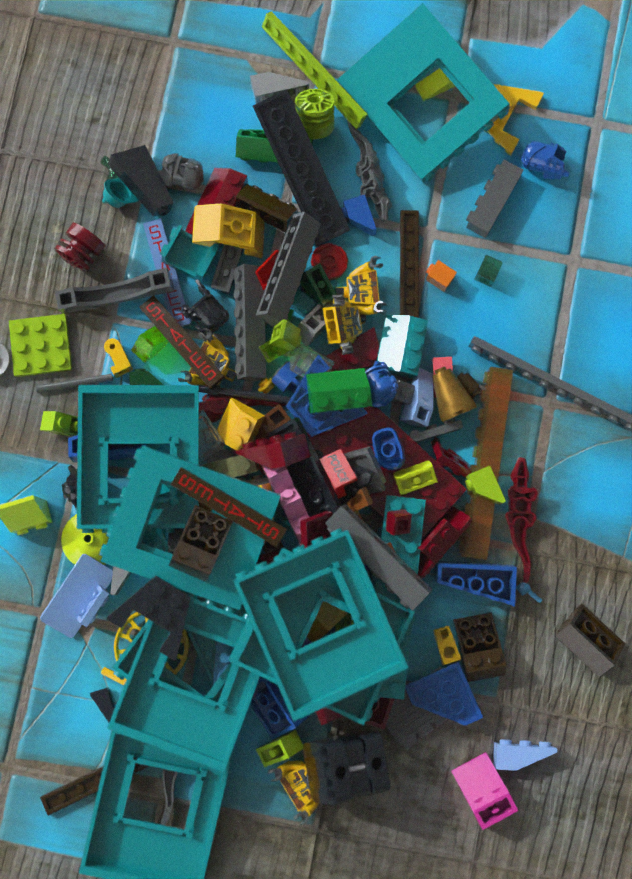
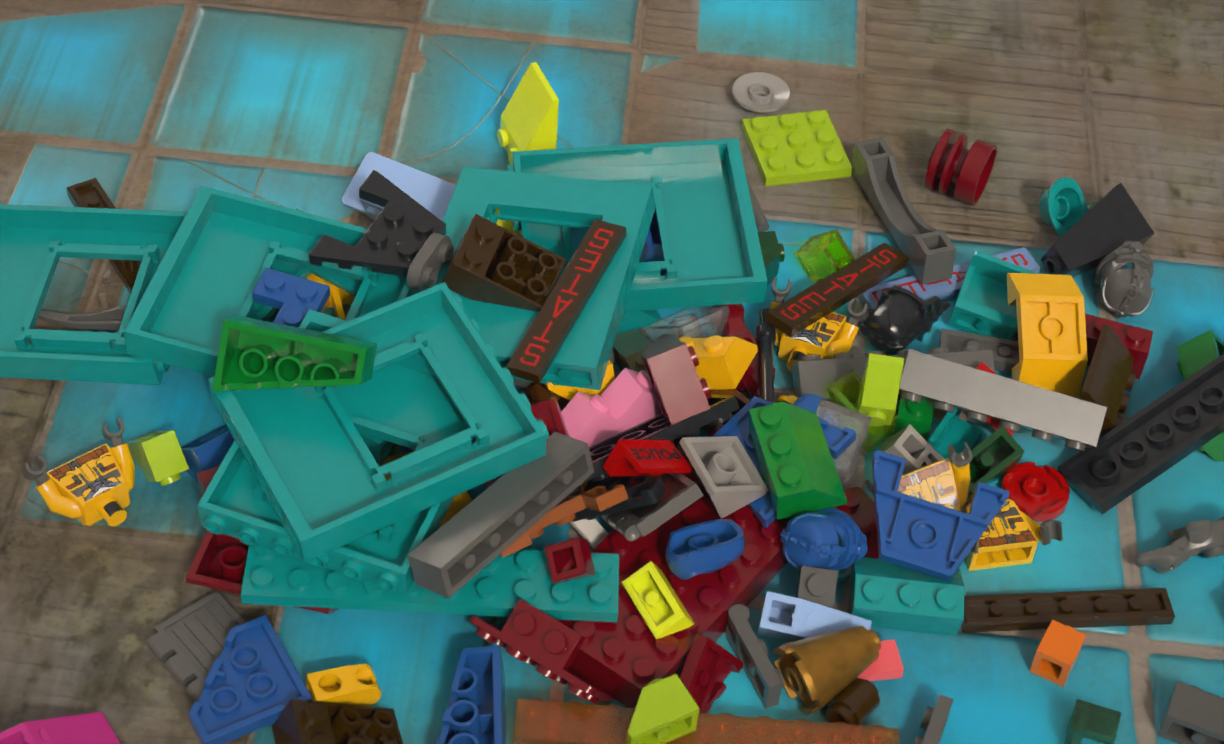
camera: 85 degrees right, 35 degrees down
yellow leg [104,338,133,378] -> none
black piece [303,731,390,806] -> none
blue slope [341,194,376,236] -> none
none -> green wedge [212,315,377,392]
none -> blue plate [252,268,330,328]
none -> dark grey plate [407,233,454,292]
none -> light grey slope [679,436,769,519]
none -> blue wing [872,449,1010,582]

